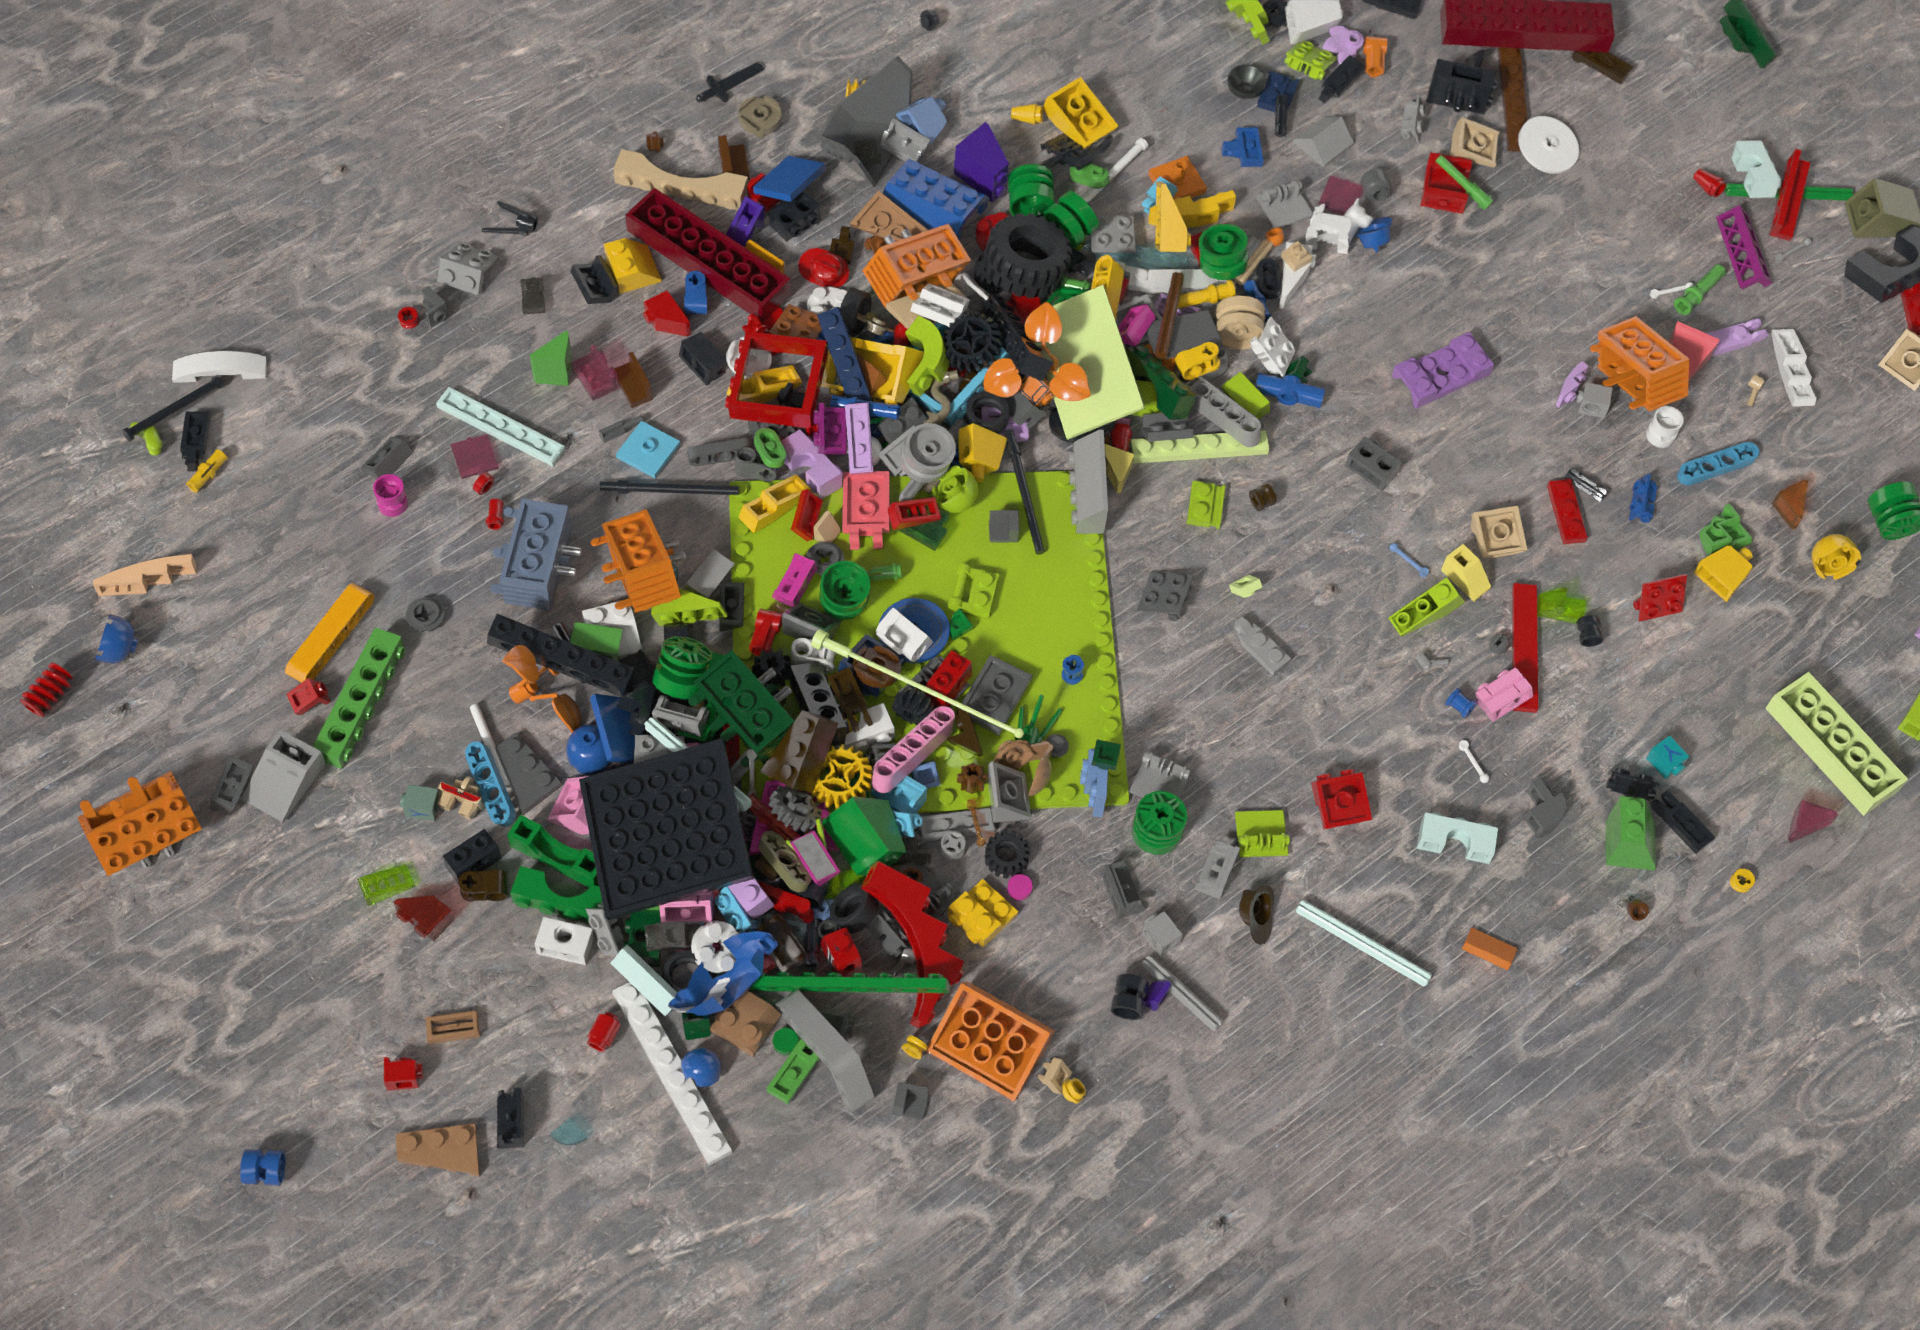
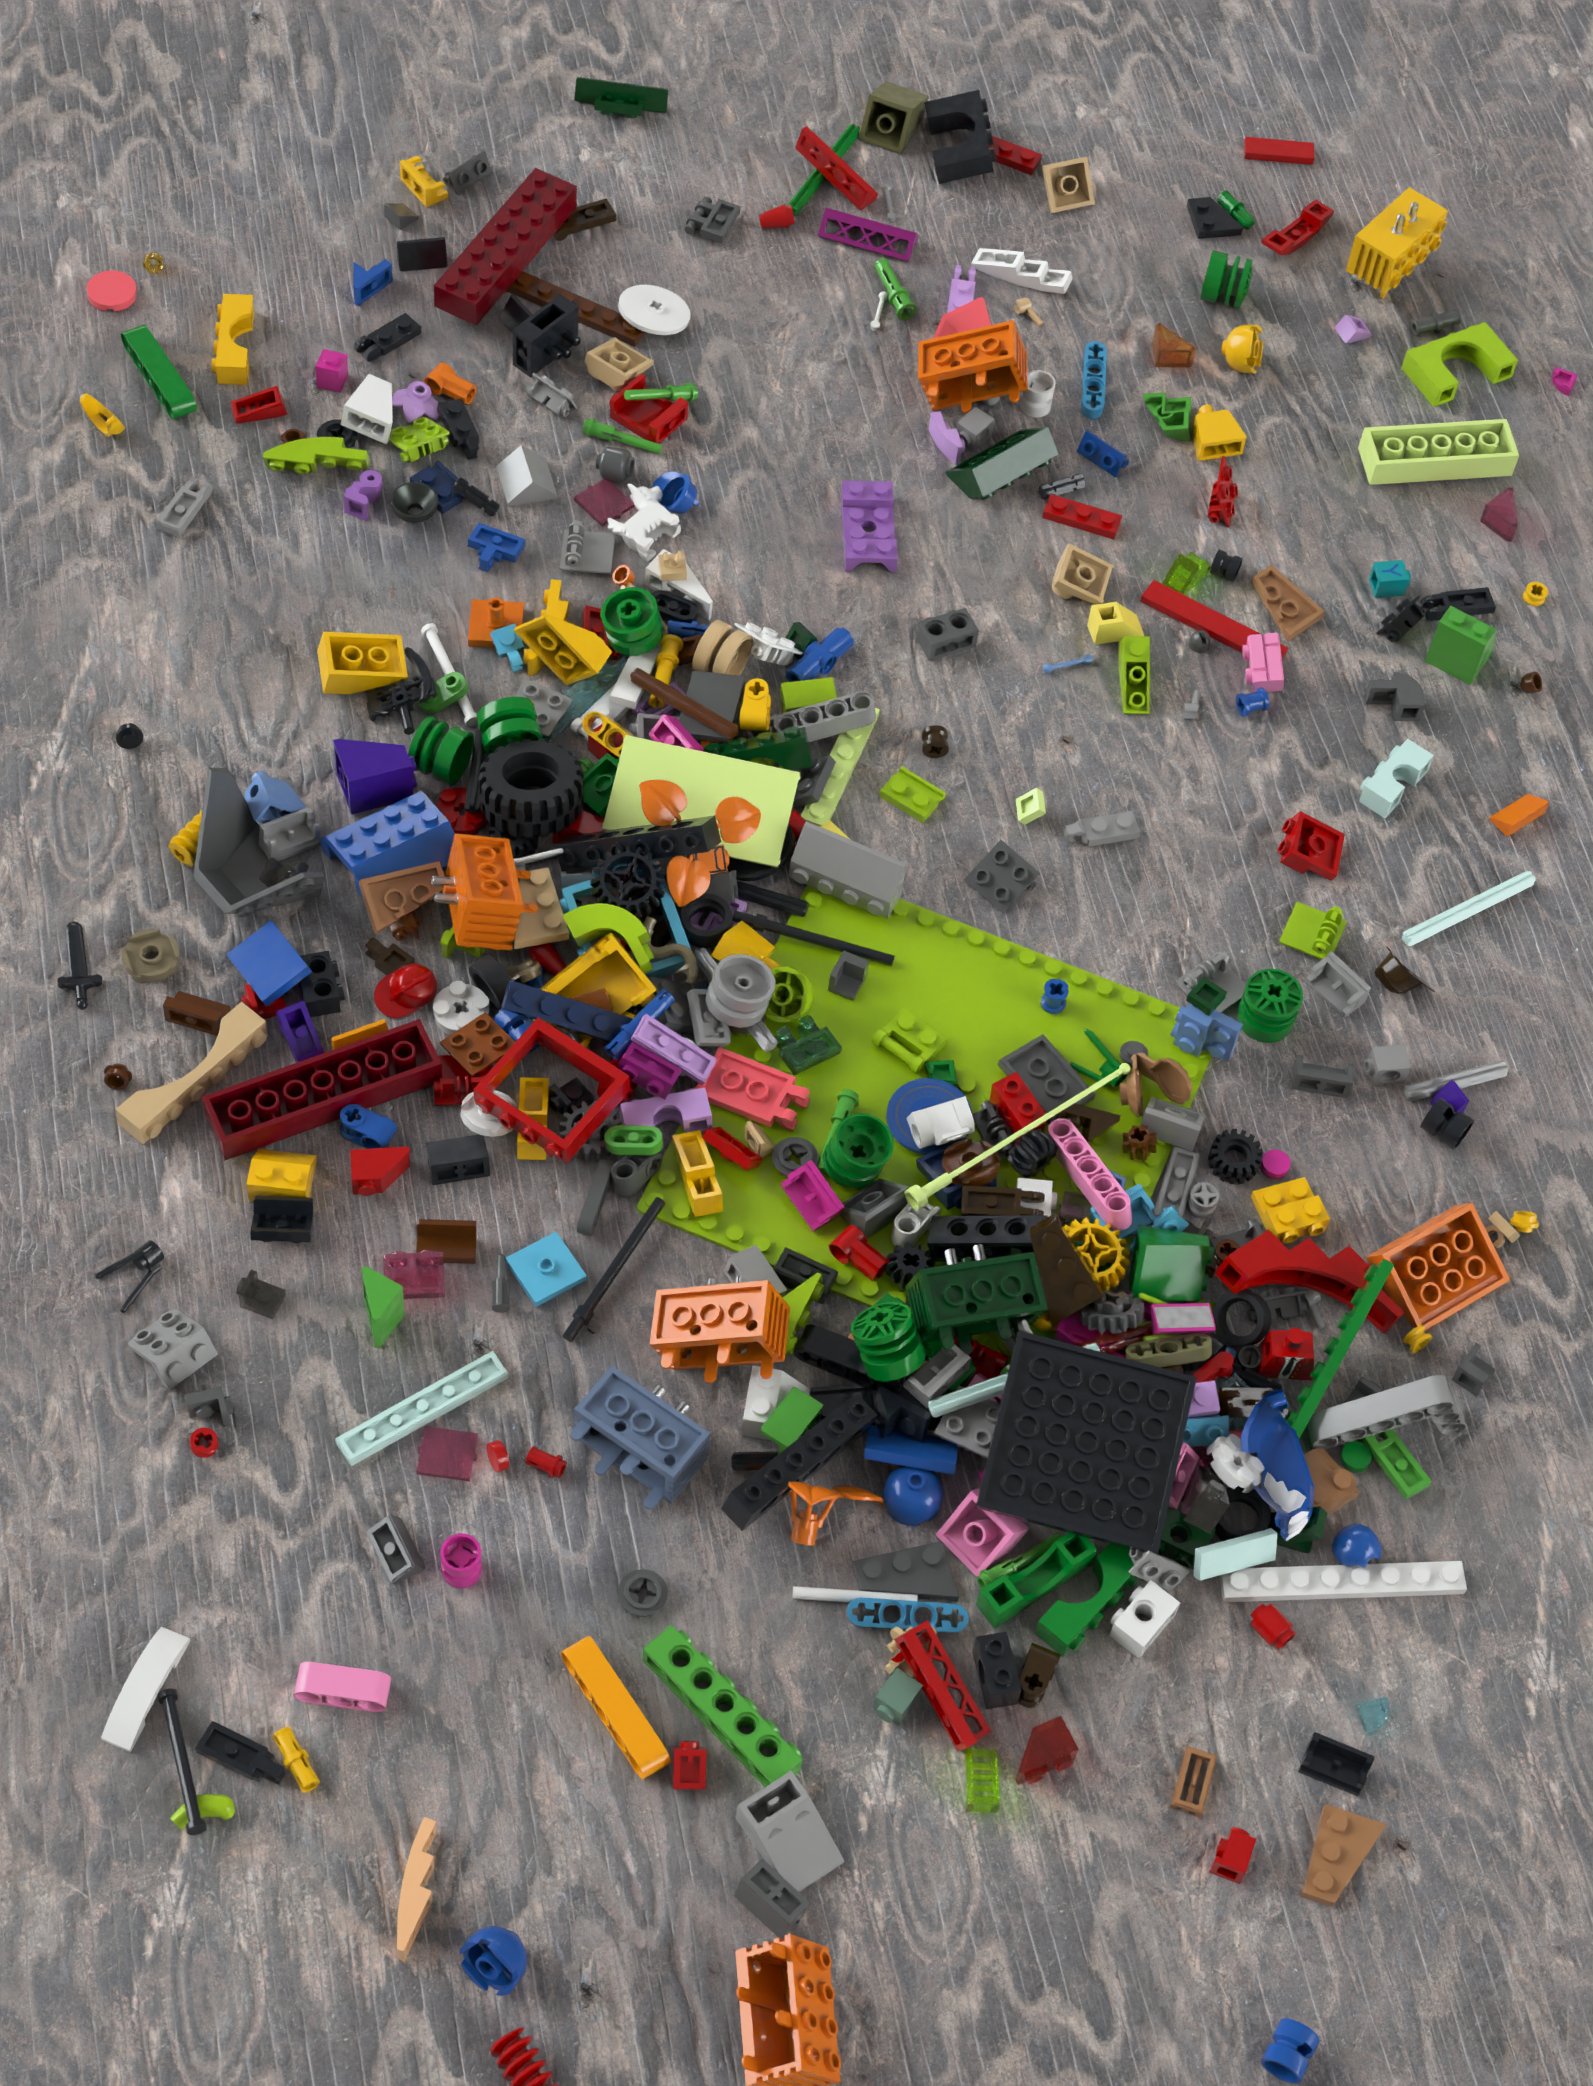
camera: 65 degrees left, 5 degrees down
red slope [888,497,941,530] -> none
white slope [911,283,970,327] -> none
clear orange hinge [967,799,986,847] -> none
yellow cone [1011,103,1043,125] -> none
white hinge [1459,740,1489,783] -> none
light aqua arch [1731,141,1781,198] -> none
none -> bright pink beam [294,1662,392,1712]
none -> medium lavender leg [344,470,382,521]
none -> bright green pin [583,418,663,454]
none -> dark grey plate [685,197,741,244]
none -> black axle [736,880,809,917]
none -> red fence [894,1620,991,1751]
none -> slope [946,427,1059,500]
none -> bright green pin [977,1532,1062,1589]
none -> medium nougat wing [1252,565,1325,642]

